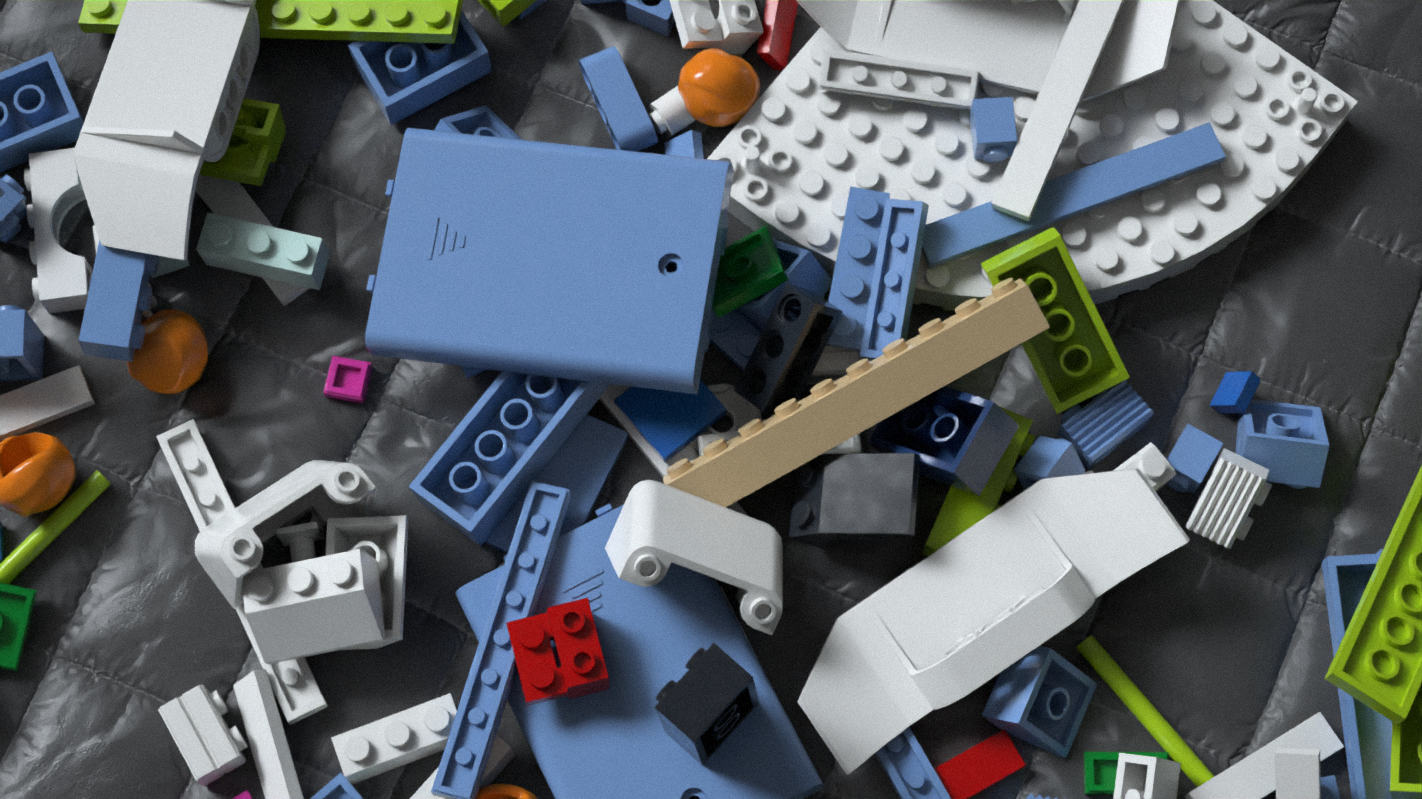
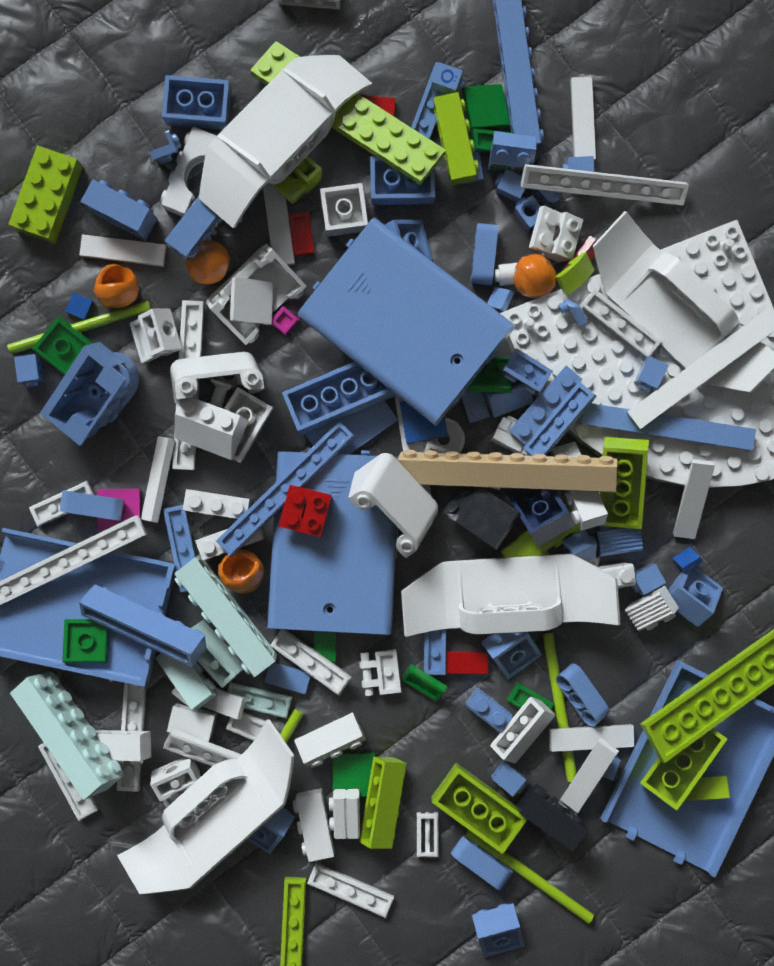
camera: 30 degrees right, 15 degrees up
white brick [158,684,248,786] -> none
light aqua brick [196,213,330,290] -> none
black brick [654,643,759,766] -> none
black brick [734,283,843,415] -> none
none -> medium blue brick [40,342,139,446]
none -> white brick [130,309,182,363]
none -> white windscreen [206,244,307,345]
none -> white tile [230,277,273,325]
none -> red tile [288,212,315,257]
none -> white brick [320,183,368,237]
none -> medium blue bracket [502,348,553,394]
none -> white brick [550,442,608,531]
none -> lime slope [555,252,594,295]
none -> medium blue beam [556,664,609,727]
none -> medium blue arm [558,299,588,326]
none -> white tile [673,459,715,539]

